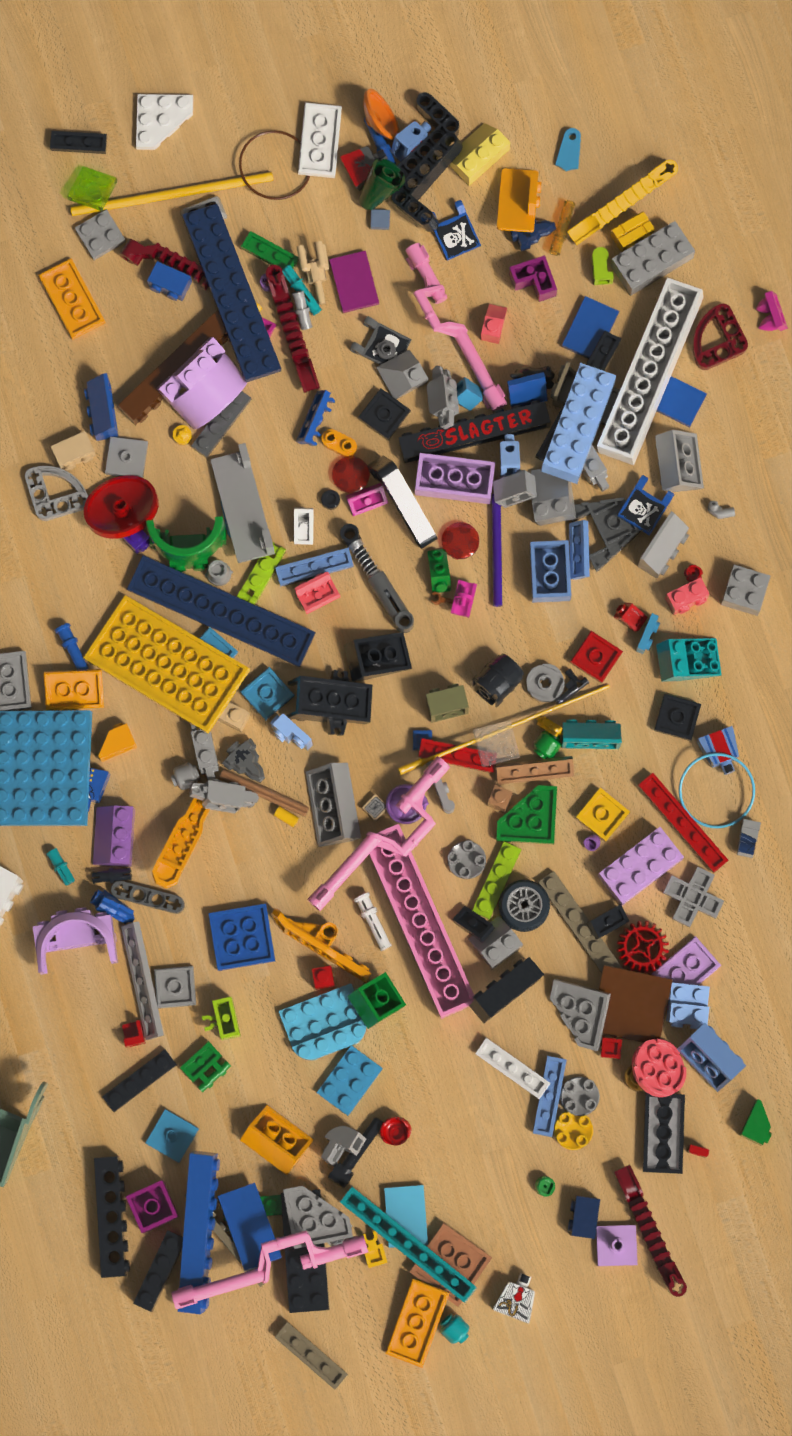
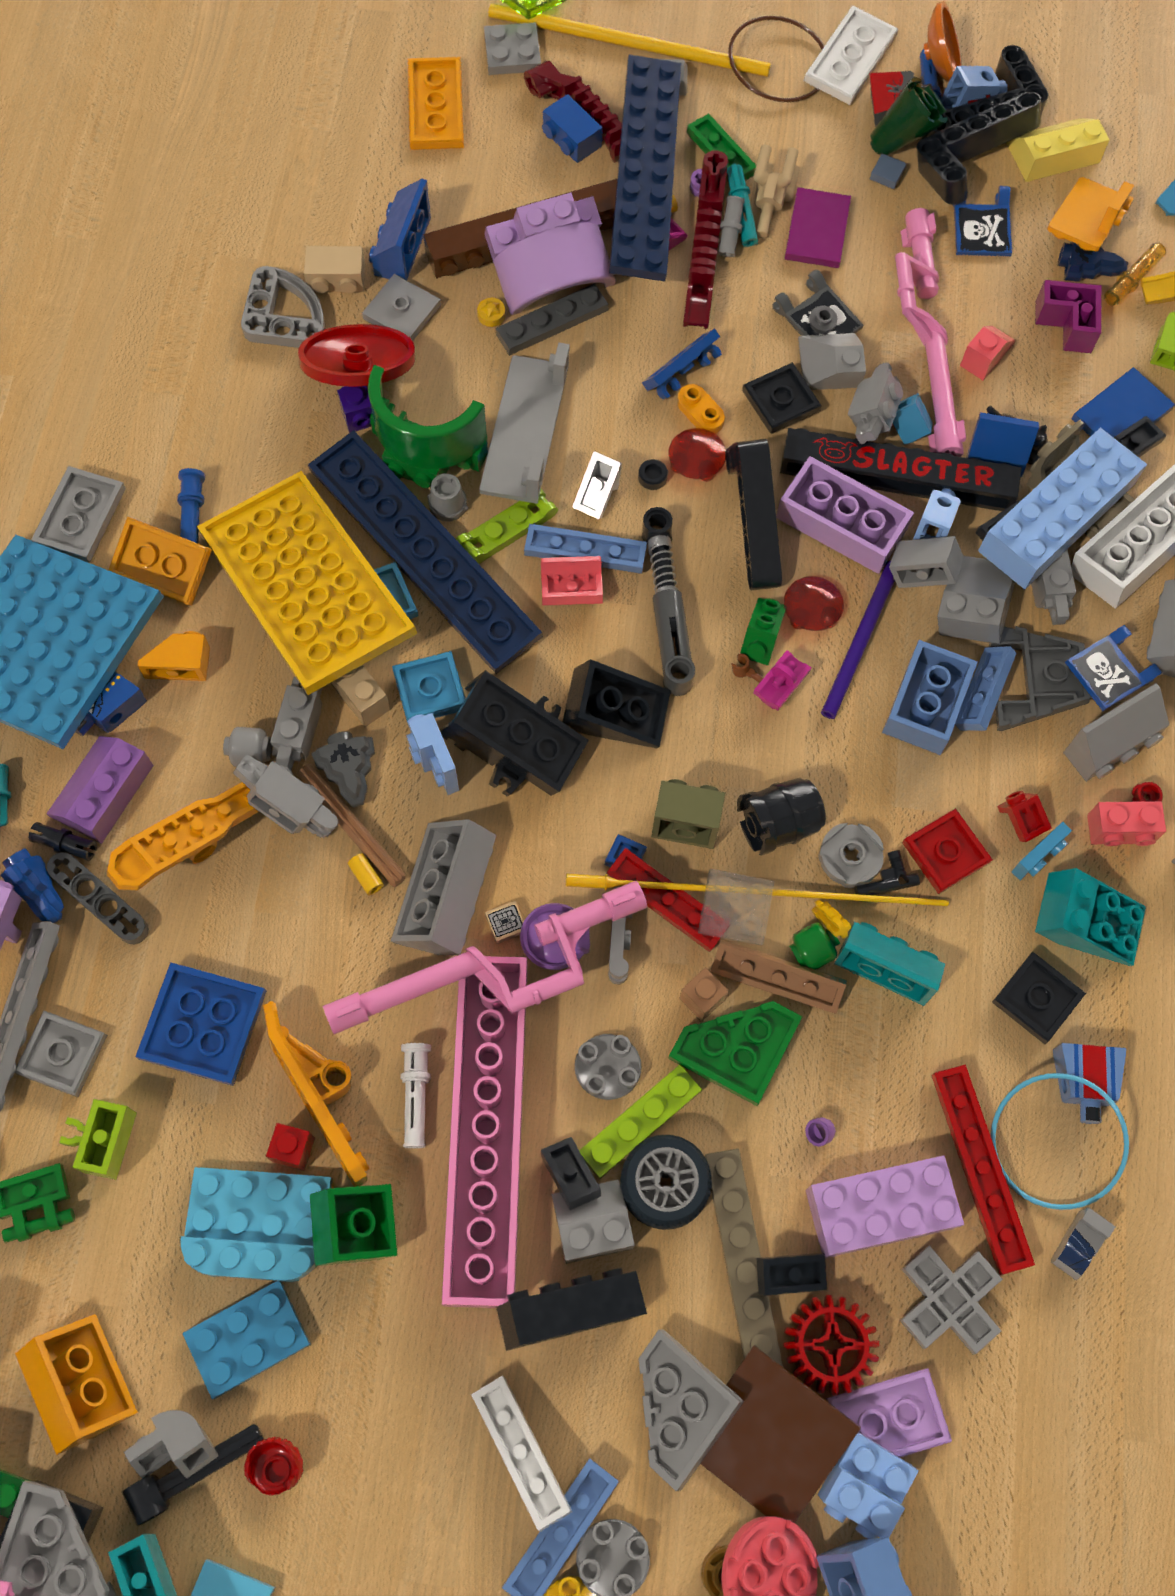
camera: 20 degrees right, 10 degrees down
dark pink slope [345,483,388,516] -> none
yellow plate [576,788,630,842] -> none
red plate [601,1038,622,1059] -> none

